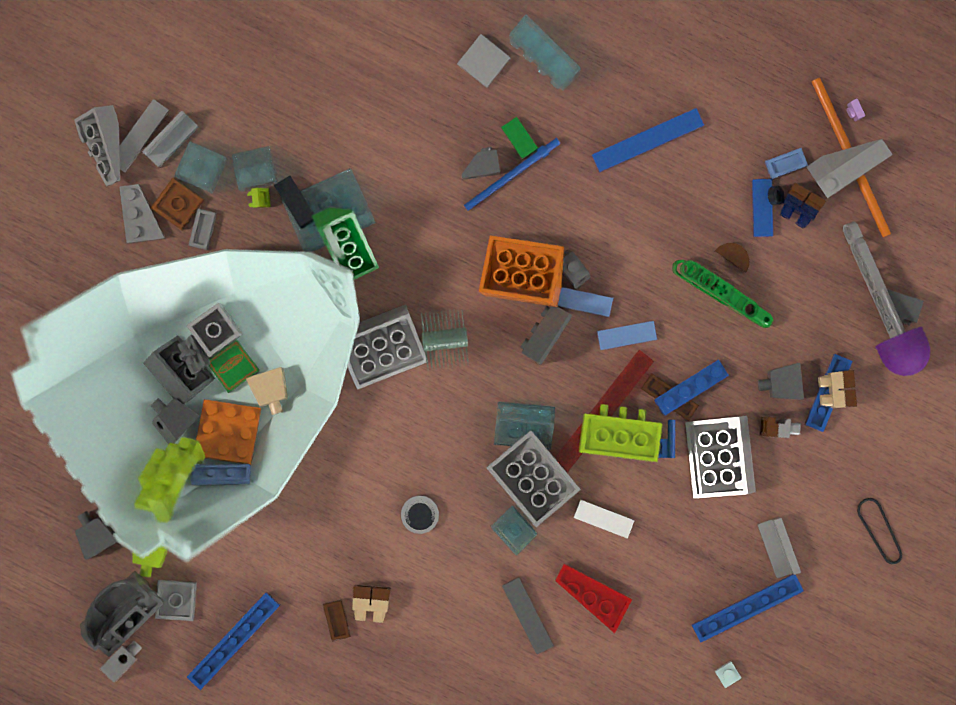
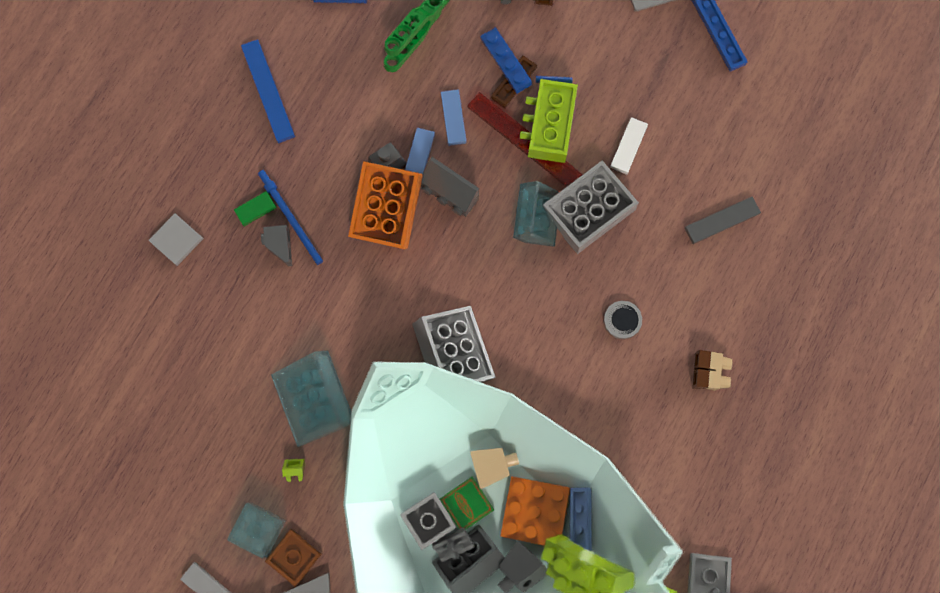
camera: 90 degrees left, 10 degrees down
light grey panel [142,111,199,168] -> none
blue plate [187,592,280,690] -> none
light grey tile [189,209,217,250] -> none
clear light blue slope [232,146,278,192] -> none
black tile [274,175,314,229] -> none
green slope [312,207,379,280] -> none
reddish brown tile [323,599,351,642] -> none
sand green piece [421,312,469,370] -> none
clear light blue slope [490,506,537,556] -> none
clear light blue slope [509,15,581,91] -> none
red wing [555,564,632,634] -> none
light grey slope [685,416,756,498] -> none
reddish brown tile [714,243,750,273] -> none
light aqua plate [715,661,741,688] -> none

